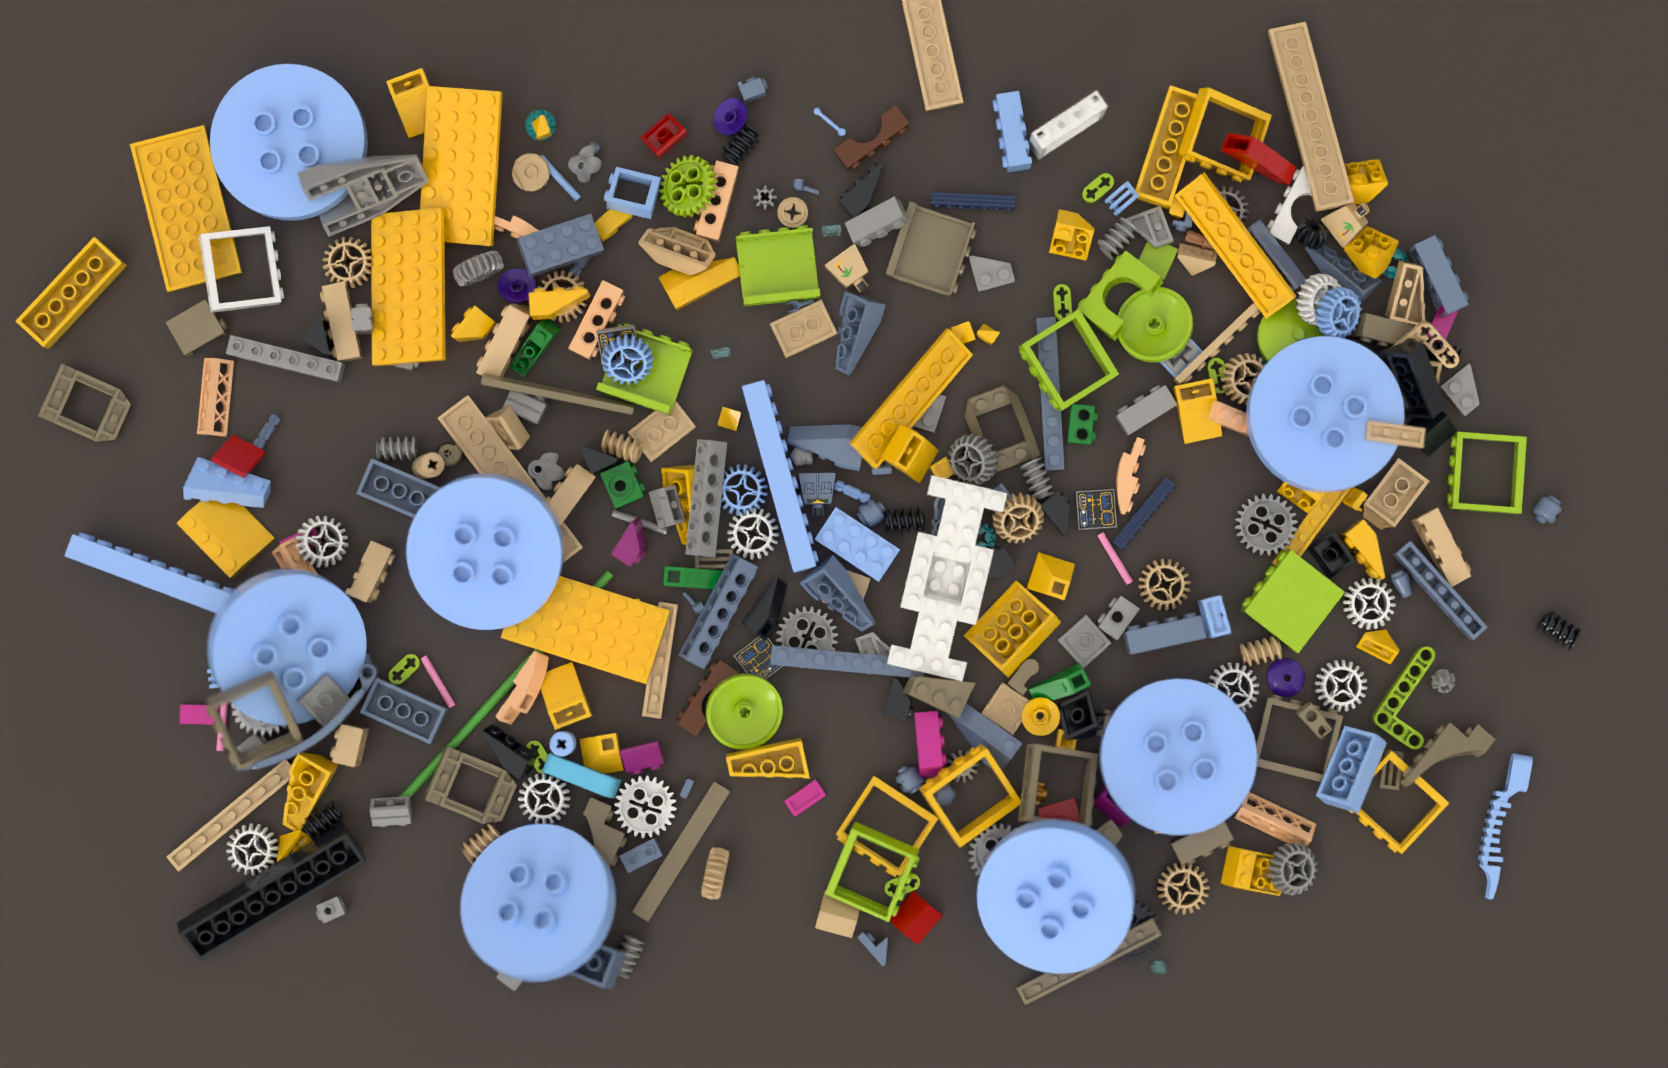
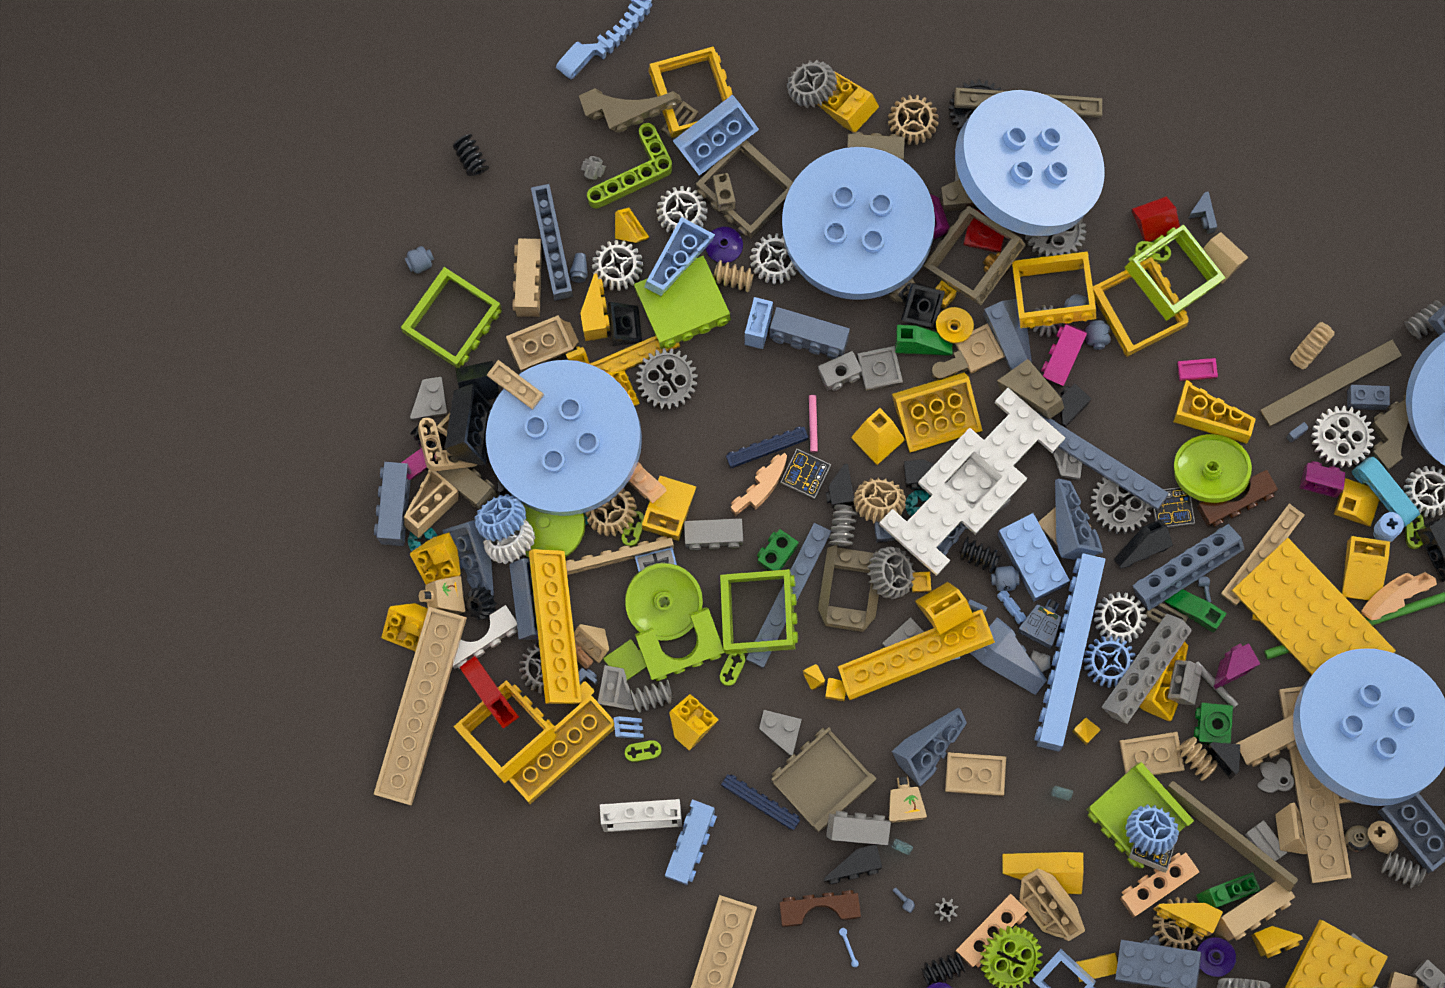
camera: 155 degrees left, 10 degrees down
lime panel [736,225,820,307] -> none
tan gear [778,197,808,228] -> none
sand blue hand [786,299,814,313] -> none
tan gear [1138,559,1190,611] -> none
clear light blue plate [1149,961,1168,974] -> none
light nougat fence [1234,792,1316,847] -> none
none -> light blue wedge [645,217,715,296]

